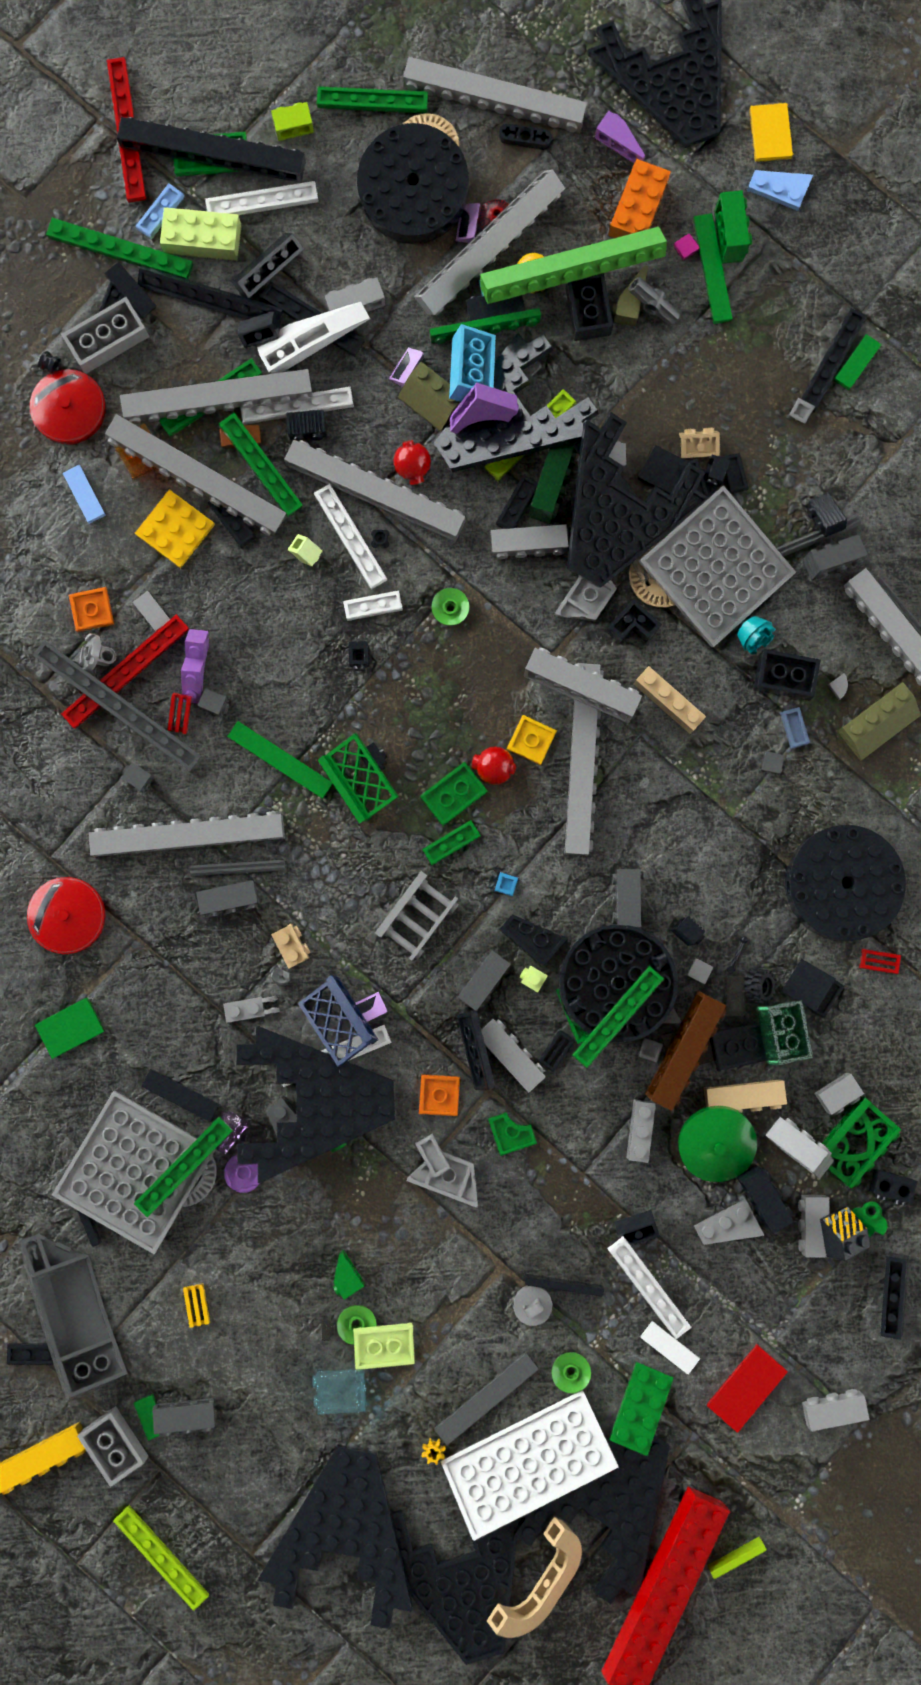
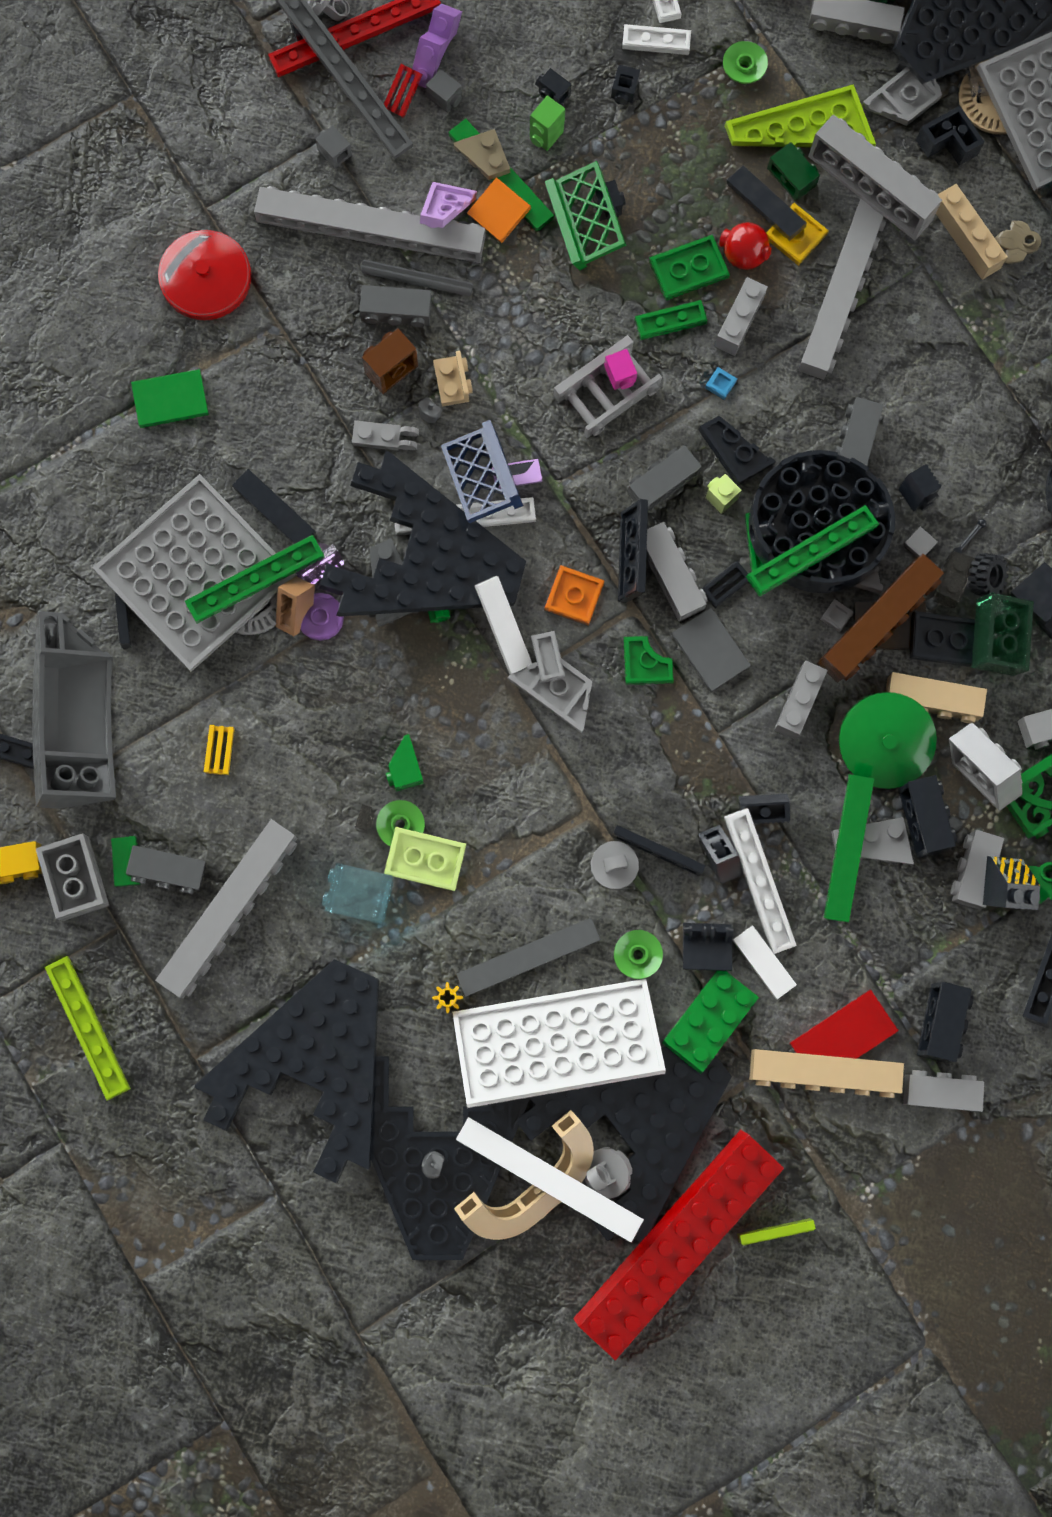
camera: 15 degrees right, 5 degrees down
none -> light grey brick [155,819,298,998]
none -> medium nougat arch [275,576,315,636]
none -> reddish brown brick [362,328,418,394]
none -> lavender wing [420,182,477,228]
none -> dark grey piece [422,1151,444,1179]
none -> dark tan wing [453,129,510,180]
none -> white tile [456,1117,644,1243]
none -> orange tile [467,177,531,243]
none -> white tile [475,576,532,674]
none -> bright green brick [530,96,565,151]
none -> black brick [535,68,572,106]
none -> light grey tile [585,1147,632,1199]
none -> dark pink brick [604,349,637,390]
none -> dark grey tile [671,608,751,692]
none -> black hinge [683,923,733,971]
none -> black arch [698,825,743,884]
none -> light grey brick [714,277,768,356]
none -> lime wing [725,84,876,147]
none -> black tile [727,166,807,241]
none -> tan brick [749,1049,904,1098]
none -> dark green brick [767,142,820,201]
none -> green tile [823,774,874,922]
none -> black brick [916,981,973,1063]
none -> dark tan plate [995,221,1041,264]

